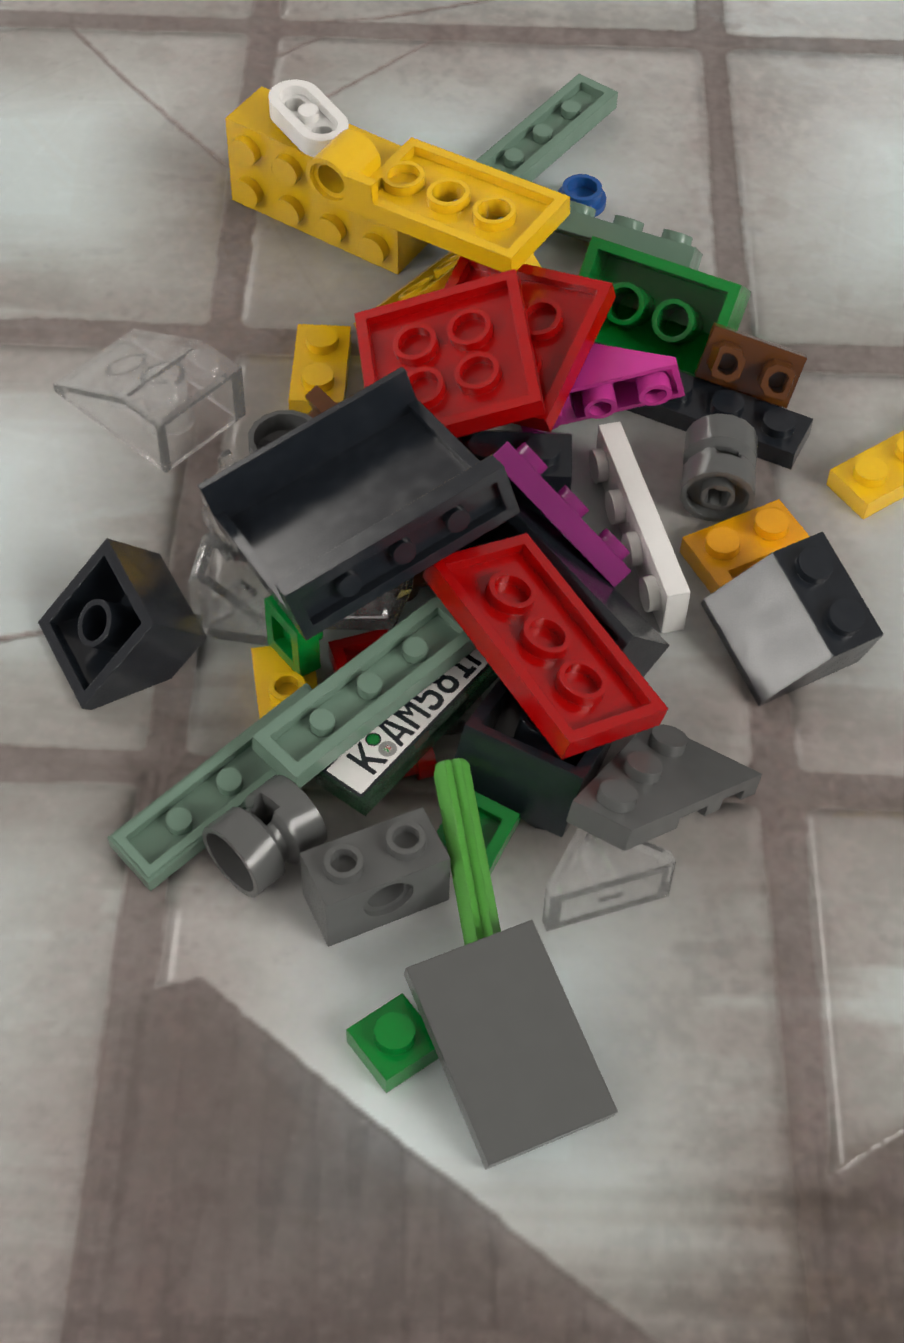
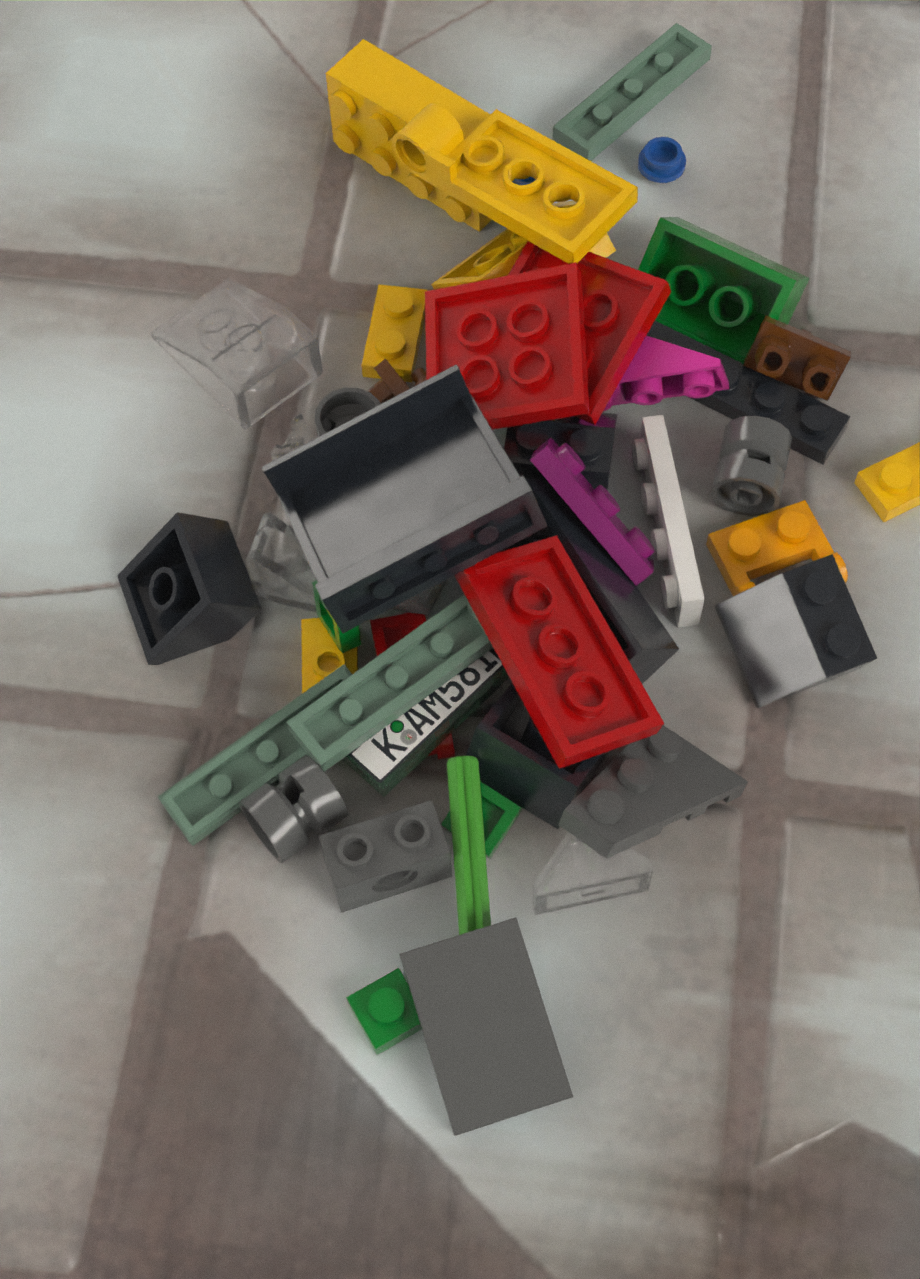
camera: 10 degrees right, 10 degrees up
white plate [268,79,349,157] -> none
sand green plate [554,201,703,271] -> none

